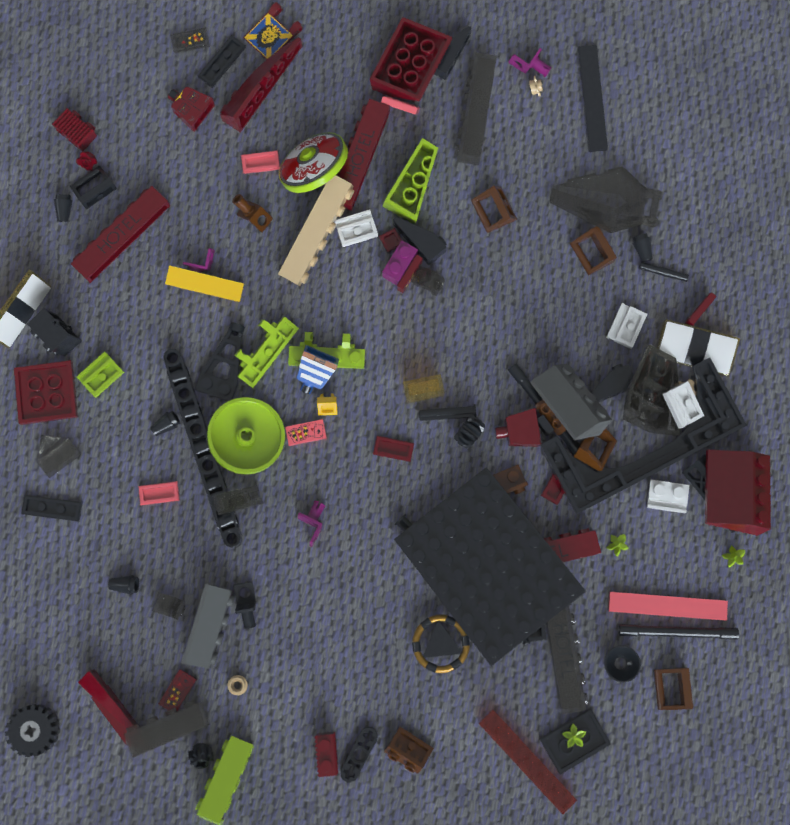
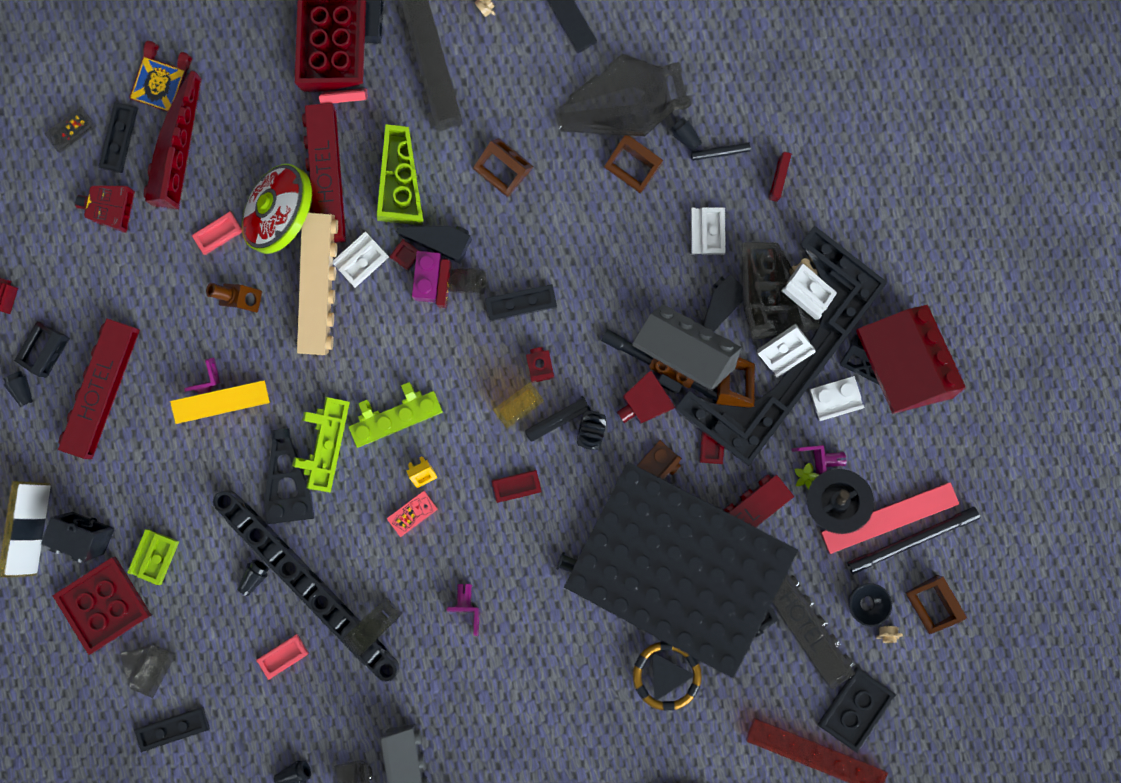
camera: 25 degrees left, 5 degrees up
dark red plate [76,151,97,171] -> none
lime dish [207,397,285,474] -> none
black bracket [233,581,256,629] -> none
torso [297,345,339,394] -> none
lime plant [562,724,586,748] -> none
white slope [655,319,740,377] -> none
lime plant [721,545,746,567] -> none
none -> black plate [485,284,557,322]
none -> dark red brick [526,347,554,383]
none -> white plate [757,324,816,377]
none -> magenta bracket [791,445,847,475]
none -> black piece [807,469,874,534]
none -> tan plate [876,626,903,643]

